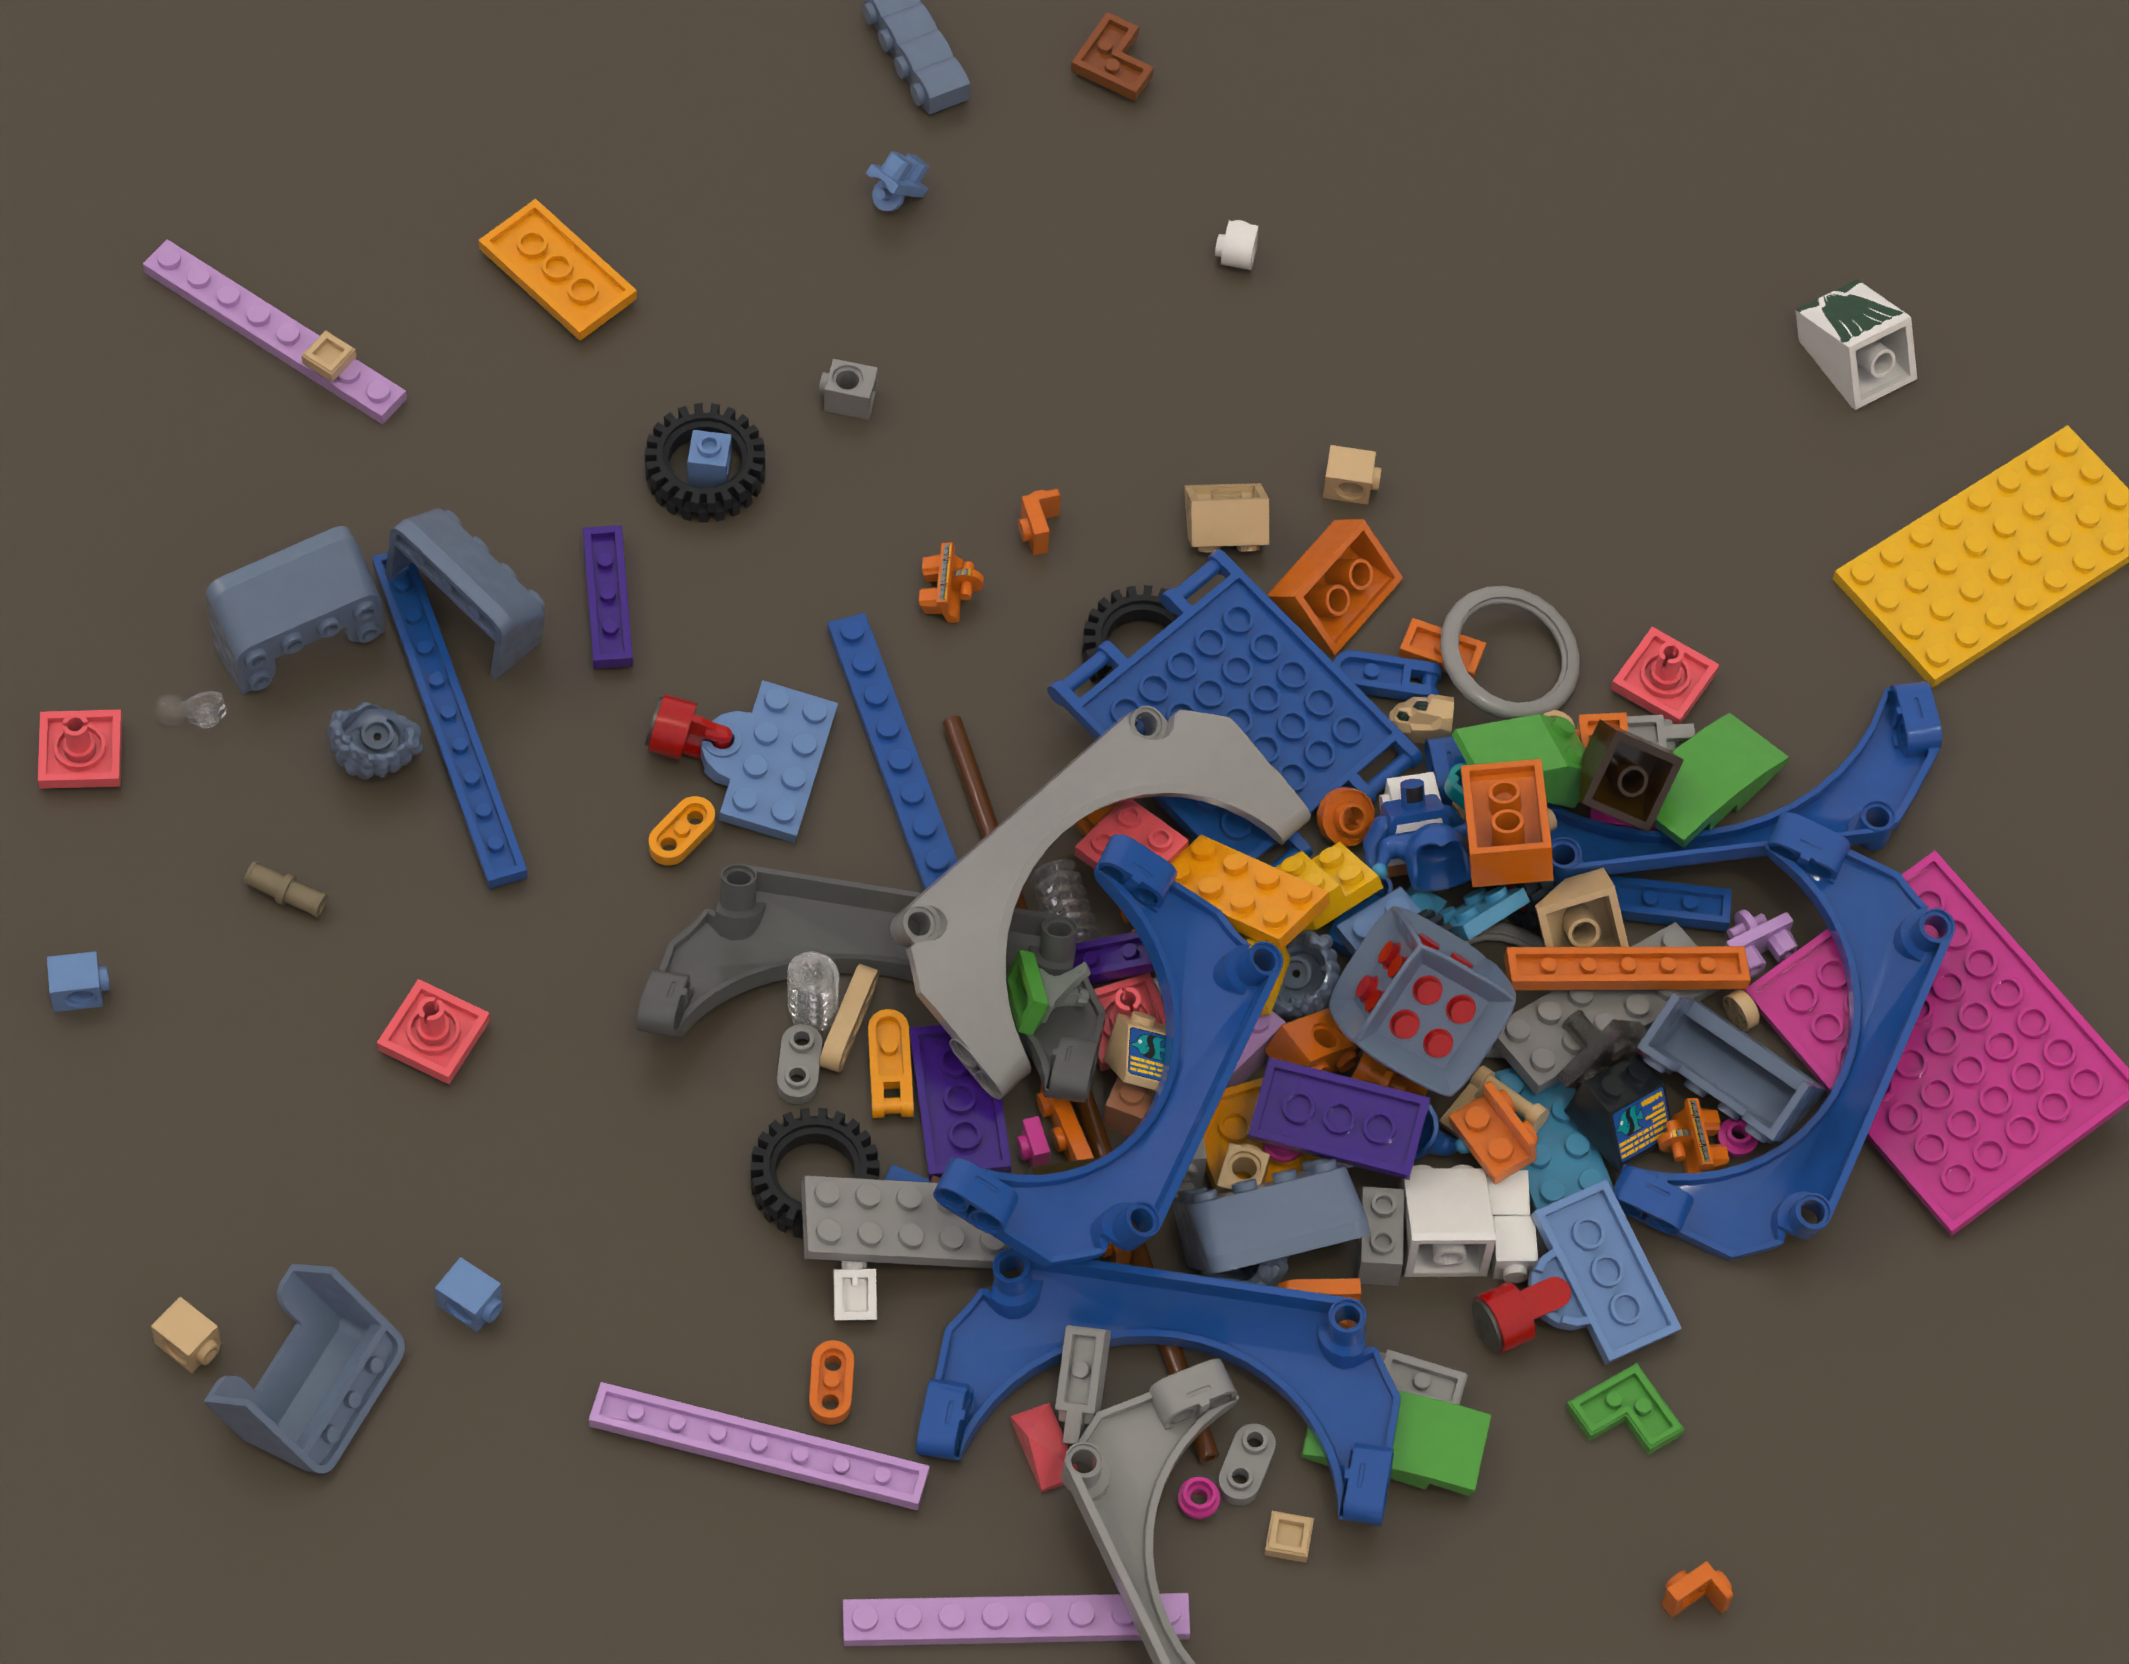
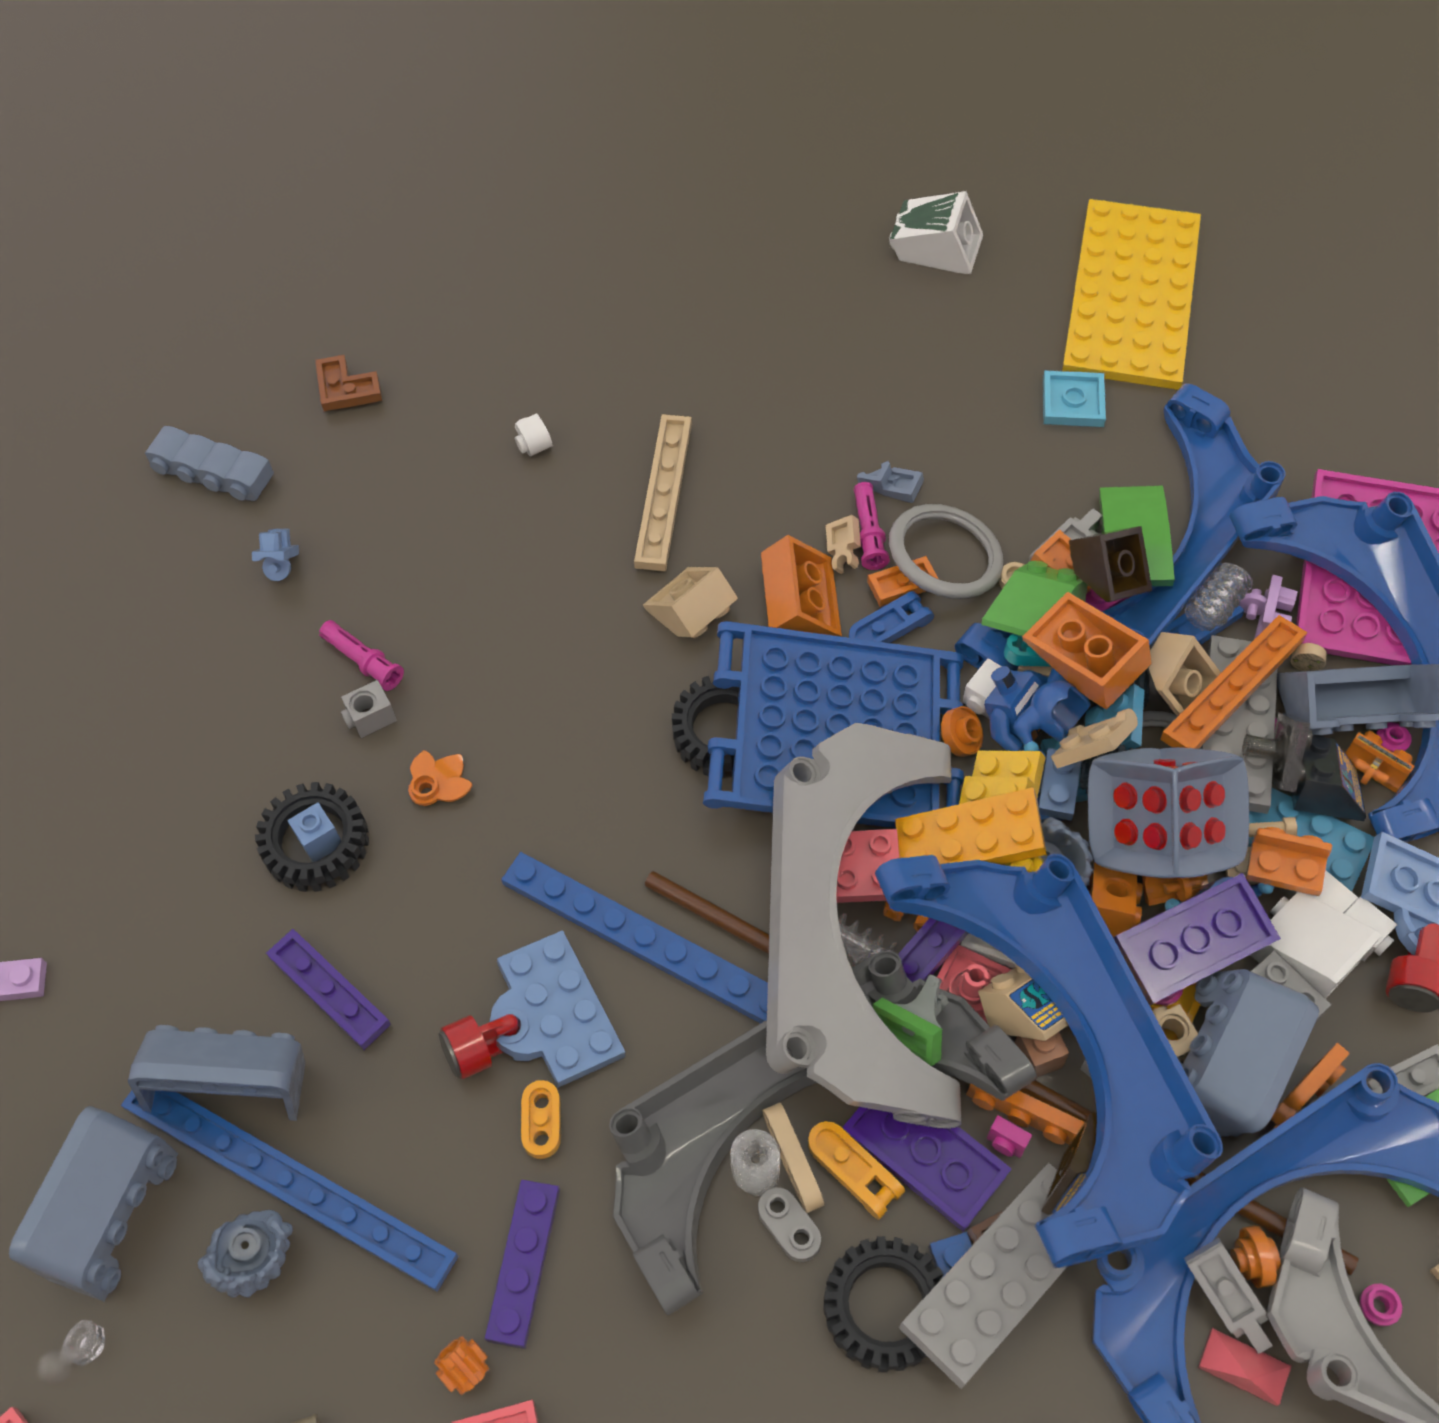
camera: 35 degrees left, 0 degrees up
light orange plate [478,199,637,341] -> none
white bracket [833,1261,877,1320] -> none
orange hips [918,542,984,623] -> none
orange bracket [1018,489,1061,556] -> none
light grey plate [1218,1423,1276,1506] -> none
tan brick [1322,445,1382,505] -> none
tan rock [1389,694,1454,744] -> none
coral plate [1611,627,1720,724] -> none
none -> dark pink pin [319,620,404,691]
none -> orange plate [408,750,473,806]
none -> orange gear [434,1336,489,1394]
none -> dark purple plate [485,1180,560,1349]
none -> tan plate [634,414,692,571]
none -> tan plate [826,515,861,574]
none -> dark pink pin [853,482,890,570]
none -> sand blue slope [857,461,924,503]
none -> medium azure tile [1043,370,1106,427]
none -> tan plate [1051,708,1138,769]
none -> clear piece [1185,562,1253,631]
none -> orange plate [1230,1225,1281,1289]

